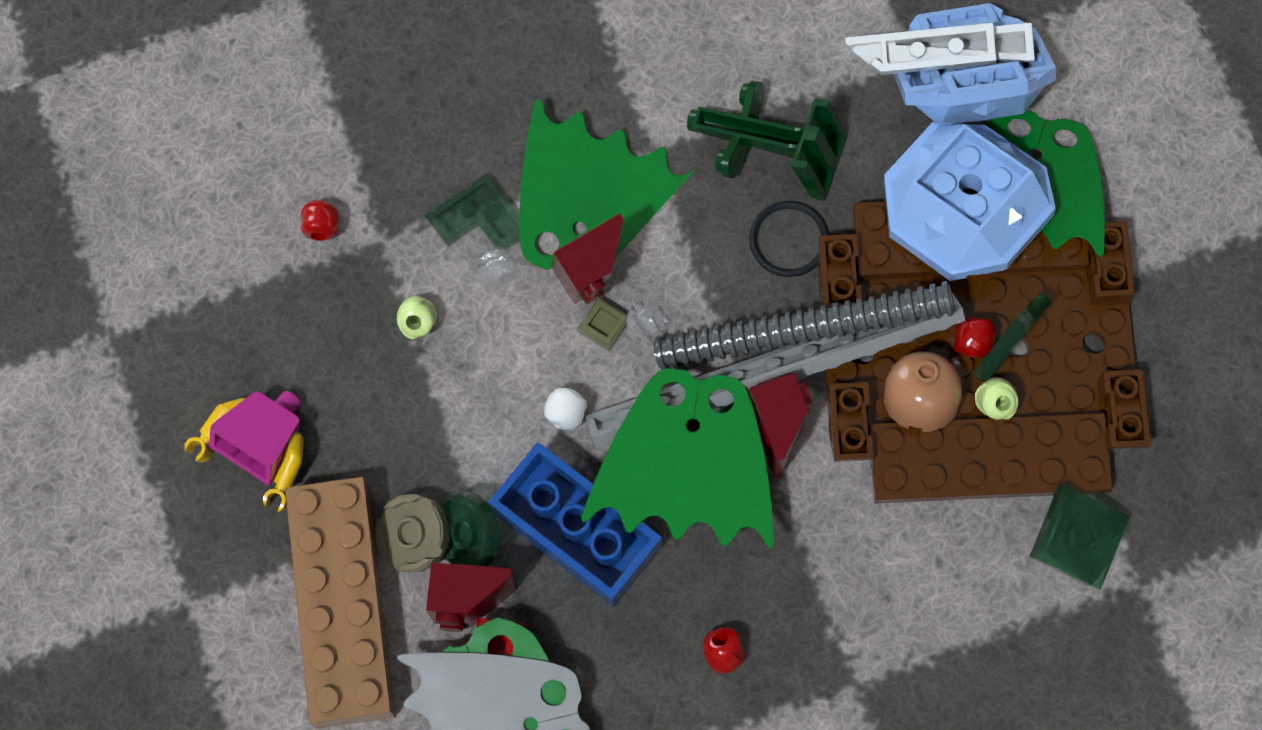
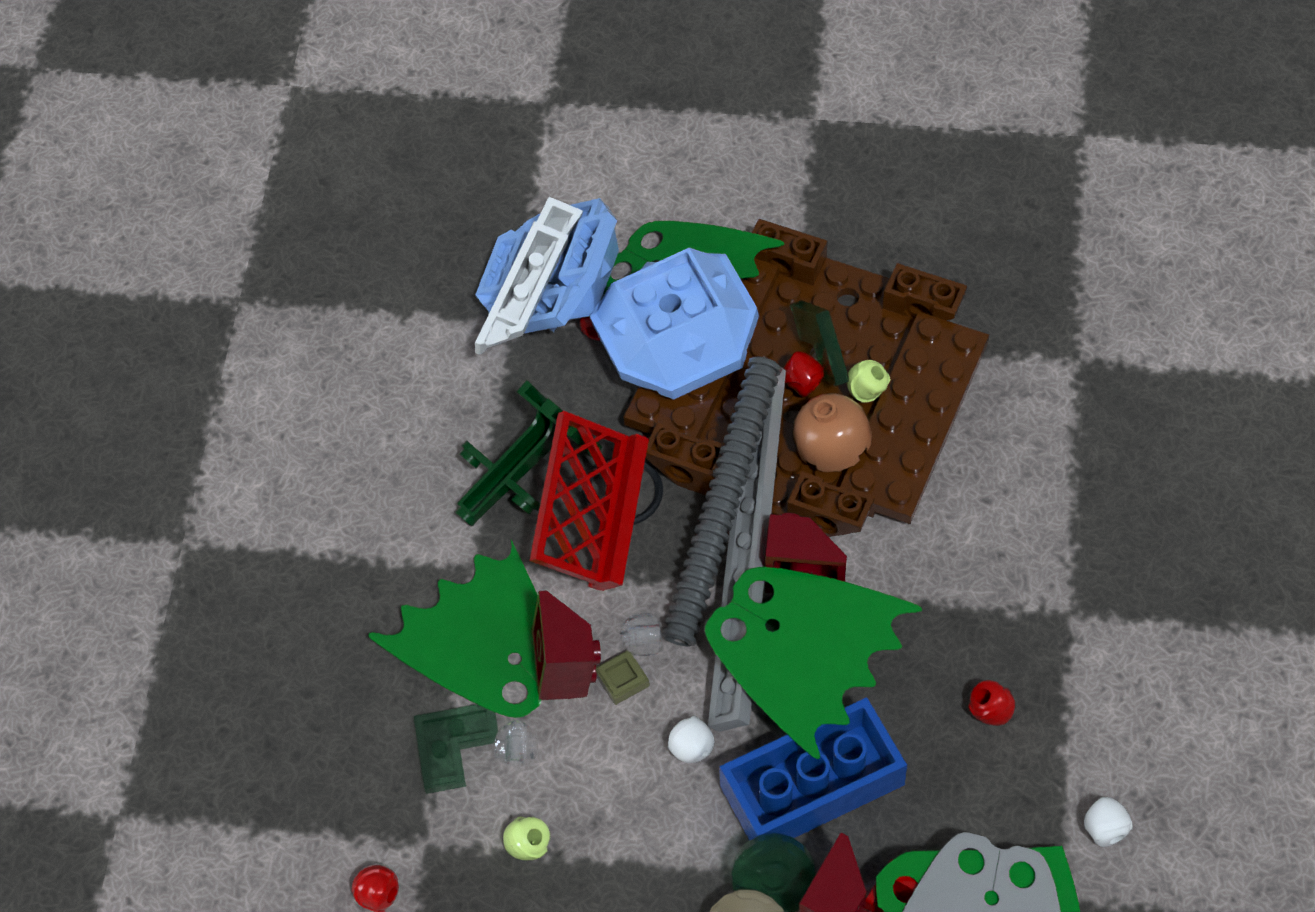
camera: 65 degrees left, 15 degrees down
clear green tile [1029,484,1130,590] -> none
none -> red fence [529,411,649,591]

